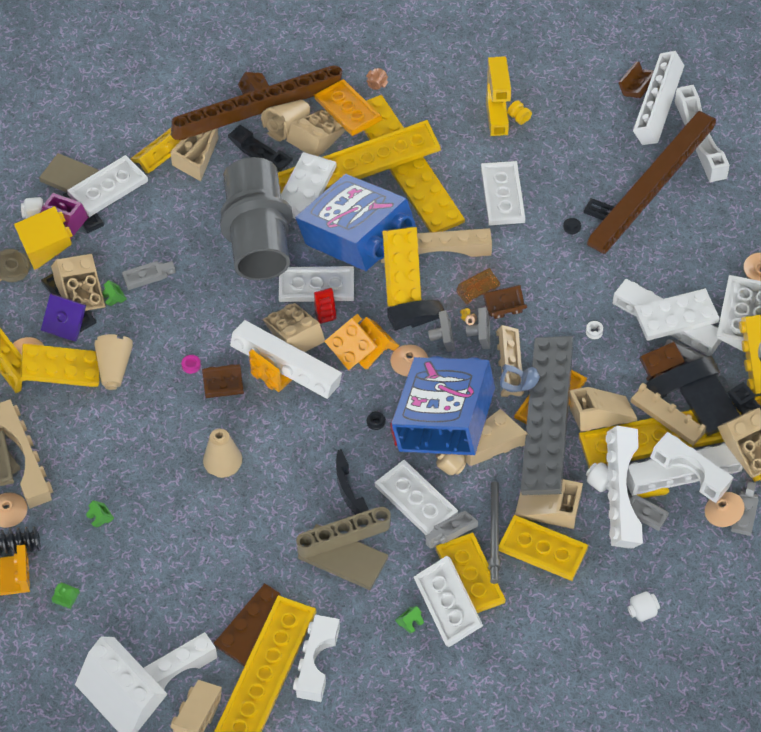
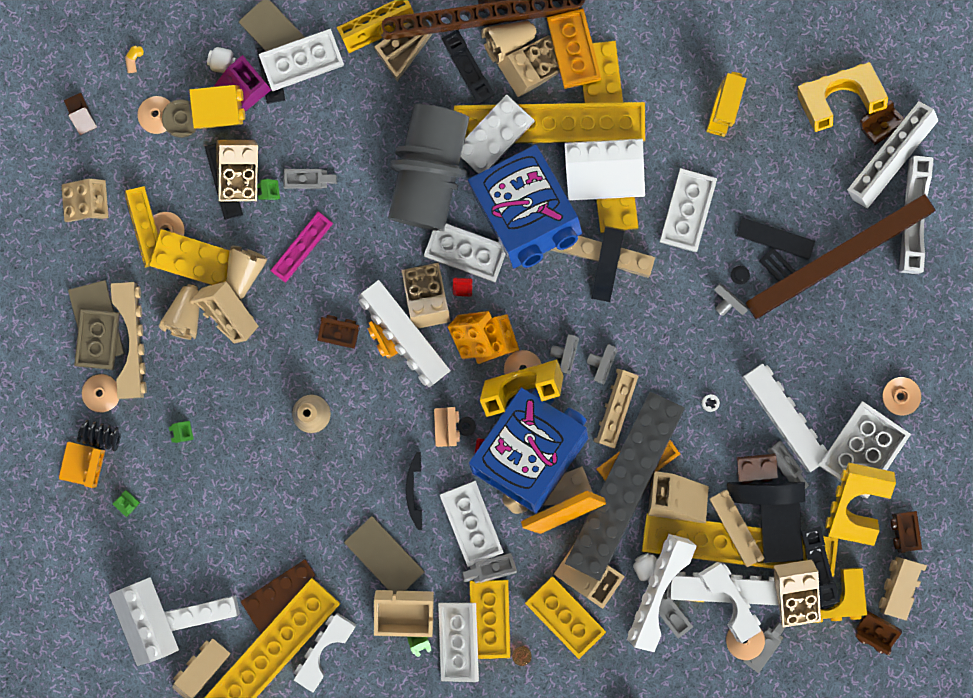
camera: 20 degrees right, 30 degrees up
dark purple plate [41,294,86,342] -> none
dark pink tile [181,355,201,374] -> none
dark tan beam [296,507,391,558] -> none
nougat gear [366,68,388,90] -> none
yellow plate [383,227,421,307] -> none
black slope [387,300,445,331] -> none
clear orange hinge [456,268,501,305] -> none
arm [460,308,477,326] -> none
reddish brown bracket [483,284,527,319] -> none
dark grey bar [488,481,501,584] -> none
sand blue piece [500,364,540,392] -> none
yellow wheel [507,100,532,125] -> none
white plate [634,288,720,341] -> none
none -> tan cone [159,284,200,340]
none -> tan wedge [189,282,259,343]
none -> dark pink tile [270,212,333,283]
none -> tan piece [374,590,434,637]
none -> light nougat bracket [434,407,460,447]
none -> yellow arch [480,359,563,417]
none -> clear orange tile [512,646,532,666]
none -> light orange tile [521,491,606,534]
none -> white slope [565,138,645,200]
none -> black slope [591,226,624,302]
none -> light grey tile [714,283,748,316]
none -> black tile [736,218,815,260]
none -> yellow arch [798,62,888,132]

